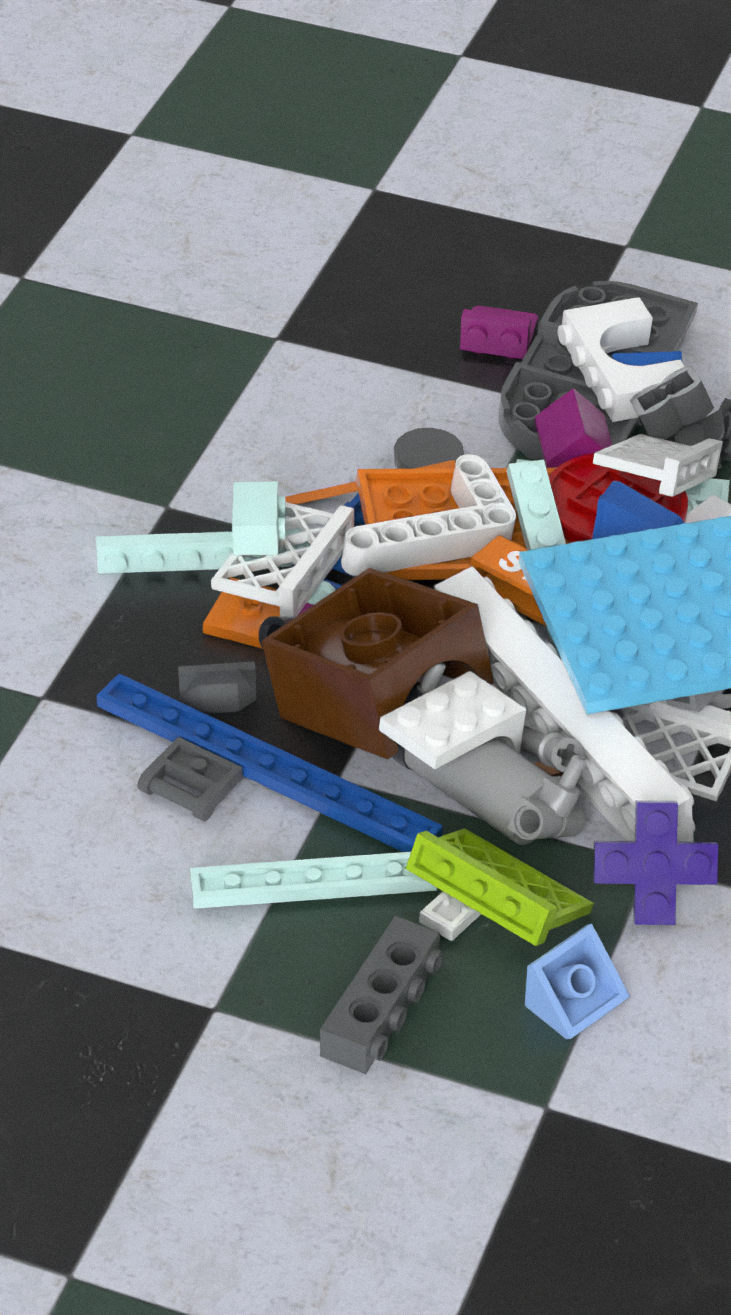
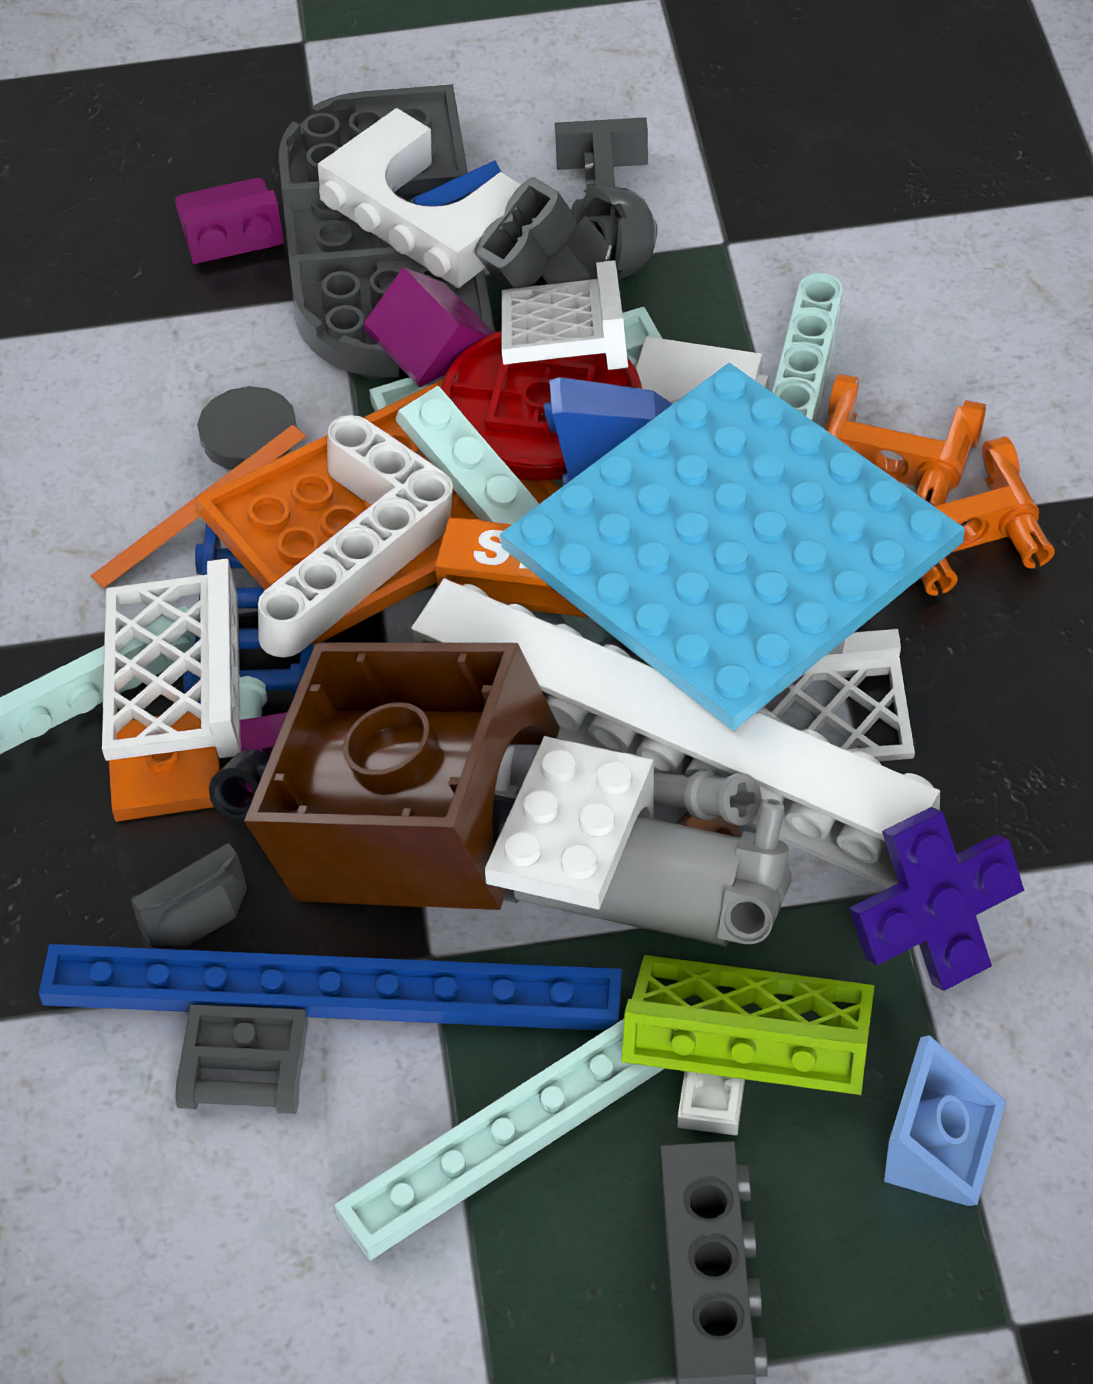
camera: 25 degrees left, 10 degrees up
light aqua brick [232,481,286,556] -> none

